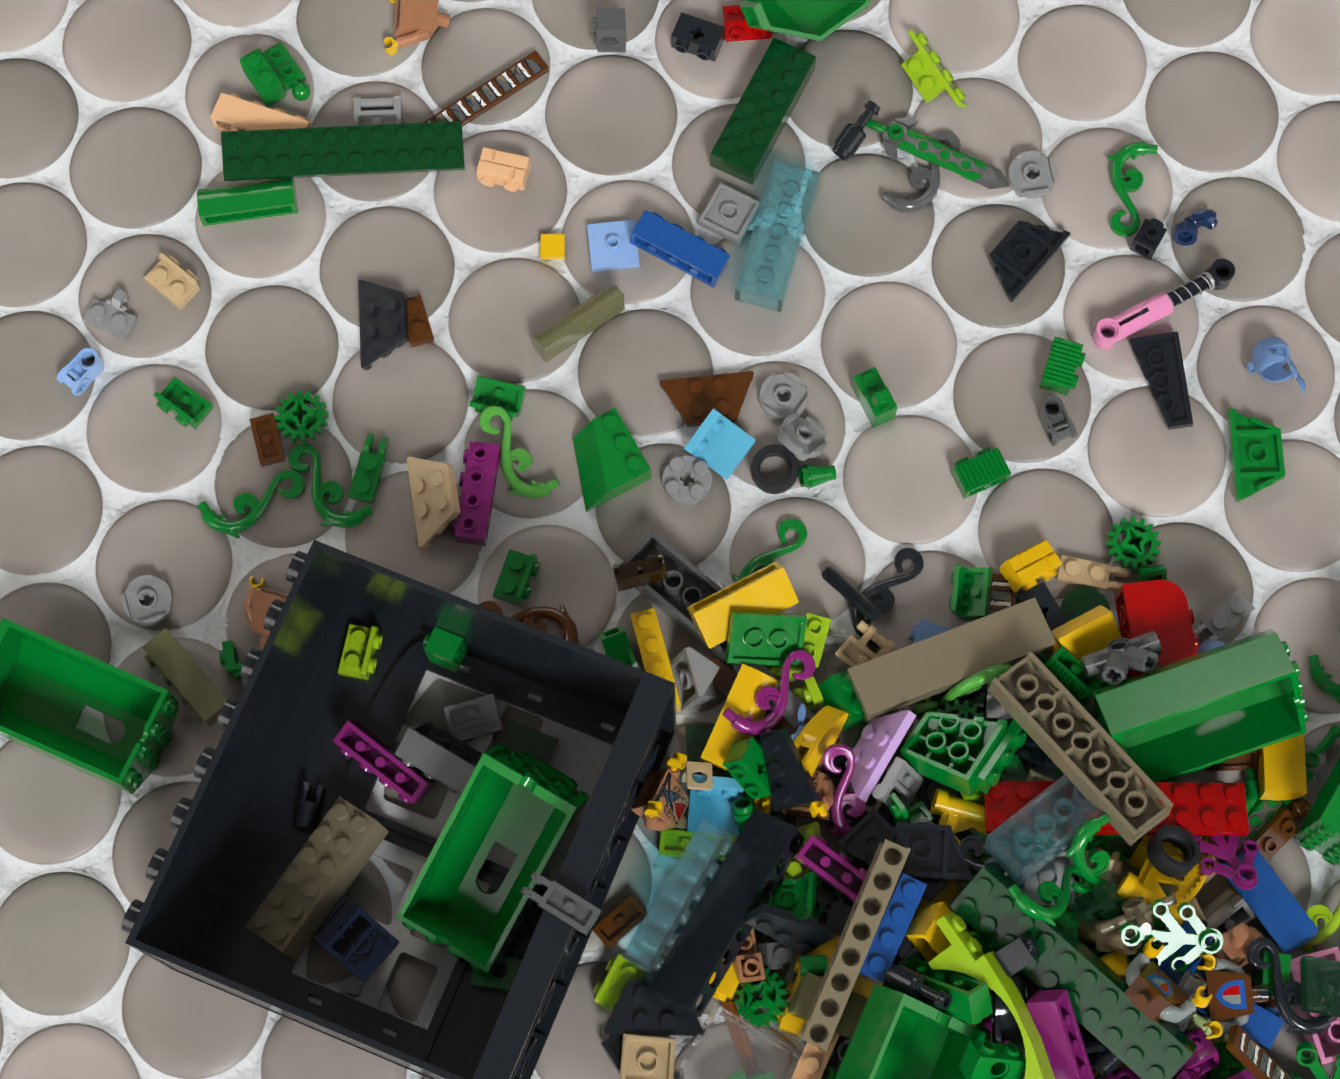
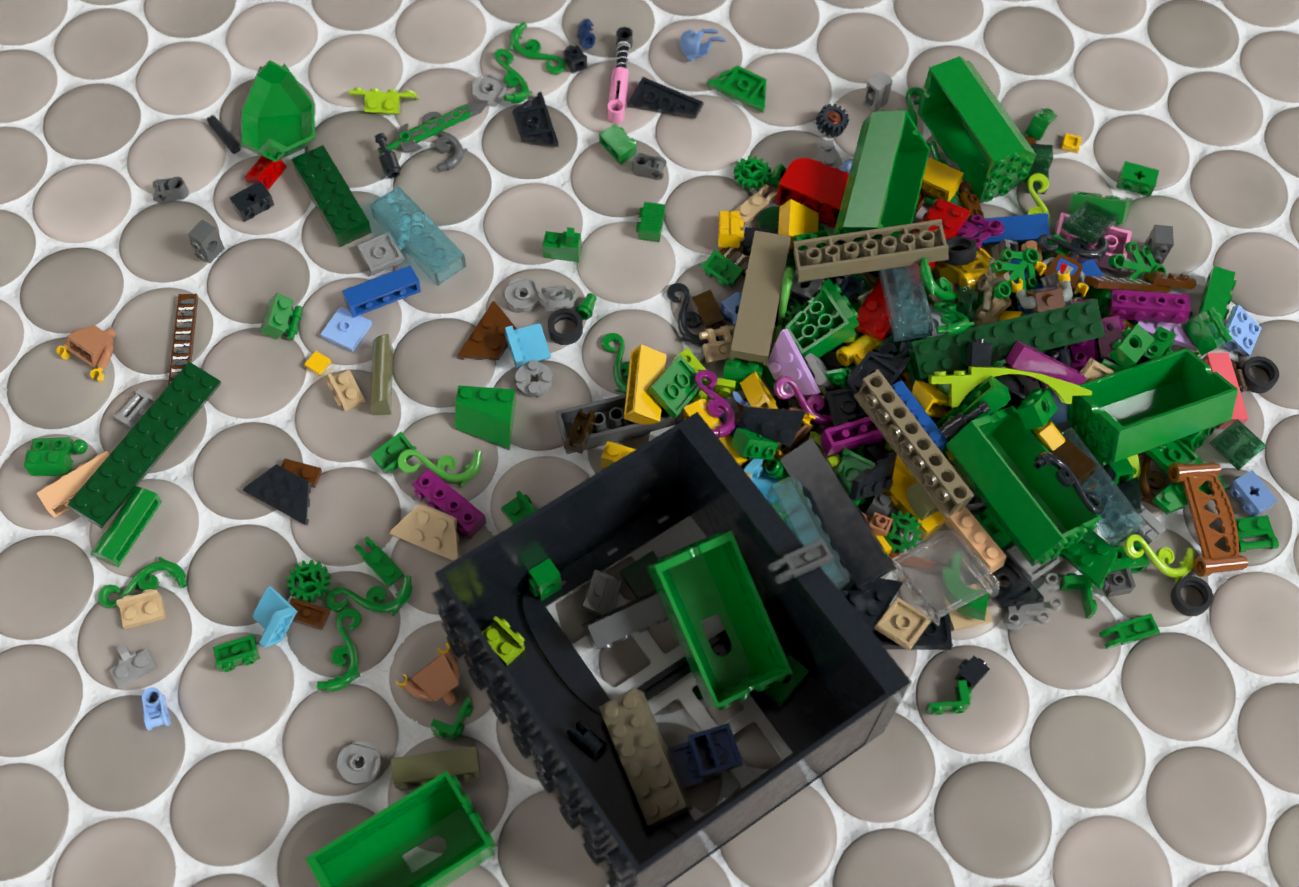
camera: 60 degrees left, 10 degrees down
magenta brick [333,720,436,804] -> none
light nougat brick [476,147,531,192] -> none
green brick [799,955,827,977] -> none
black axle [821,566,881,621] -> none
dark grey piece [1081,631,1162,686] -> none
none -> green plant [98,557,187,608]
none -> medium azure bracket [253,586,297,648]
none -> green brick [260,293,303,340]
none -> tan bracket [326,370,366,411]
none -> green plant [494,49,533,103]
none -> dark brown hinge [692,289,726,330]
none -> black wheel [816,104,849,137]

